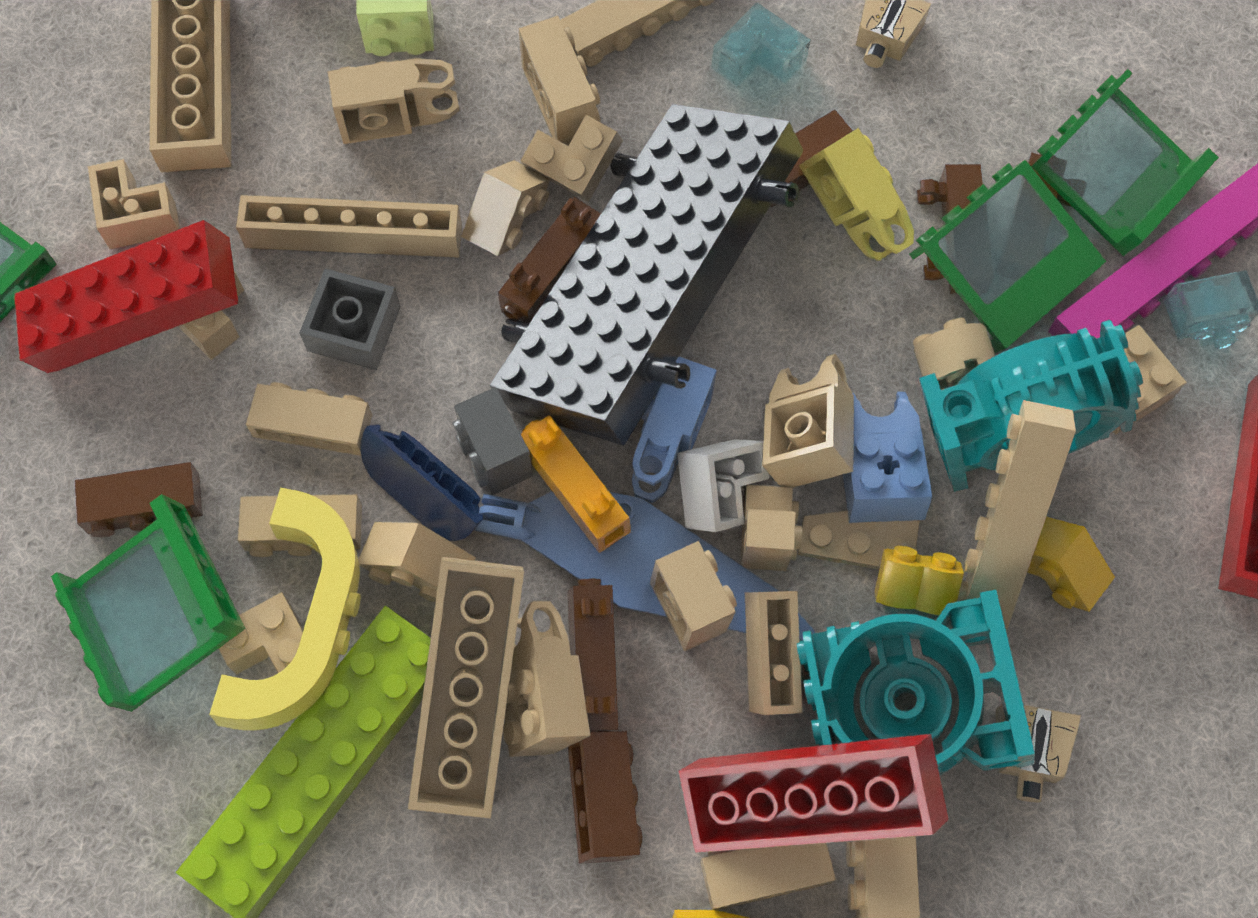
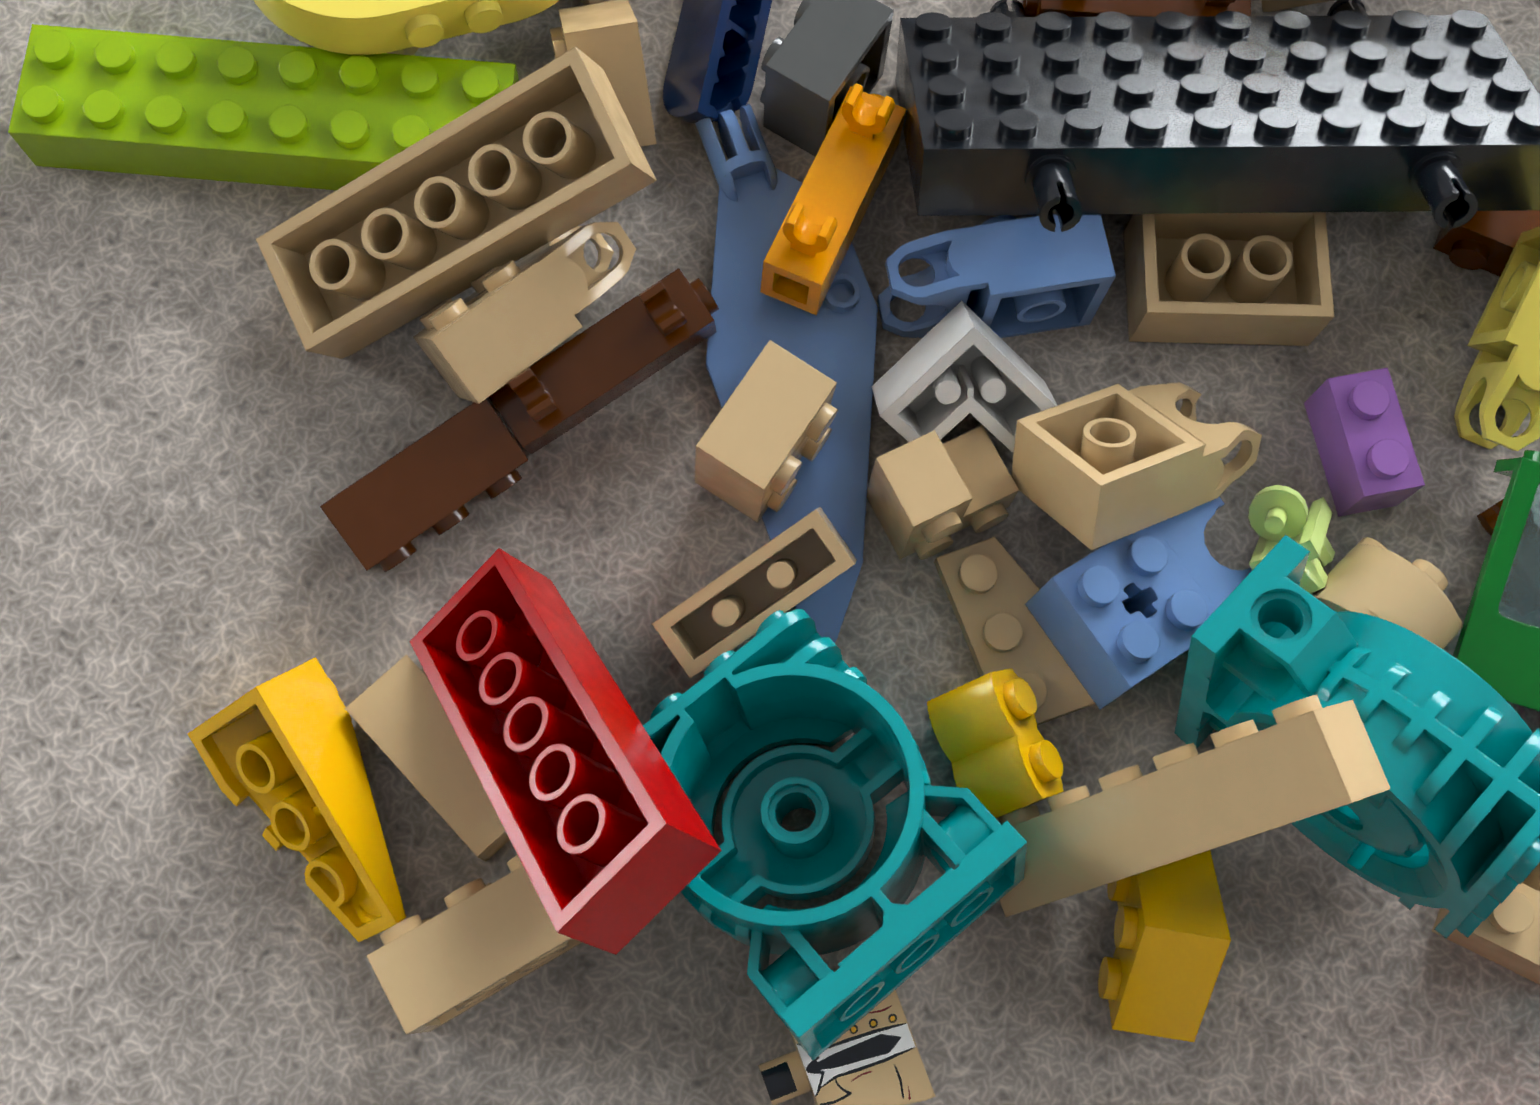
camera: 55 degrees right, 5 degrees up
none -> tan brick [1124,212,1334,346]
none -> yellowish green hips [1248,485,1335,593]
none -> medium lavender brick [1304,368,1425,517]

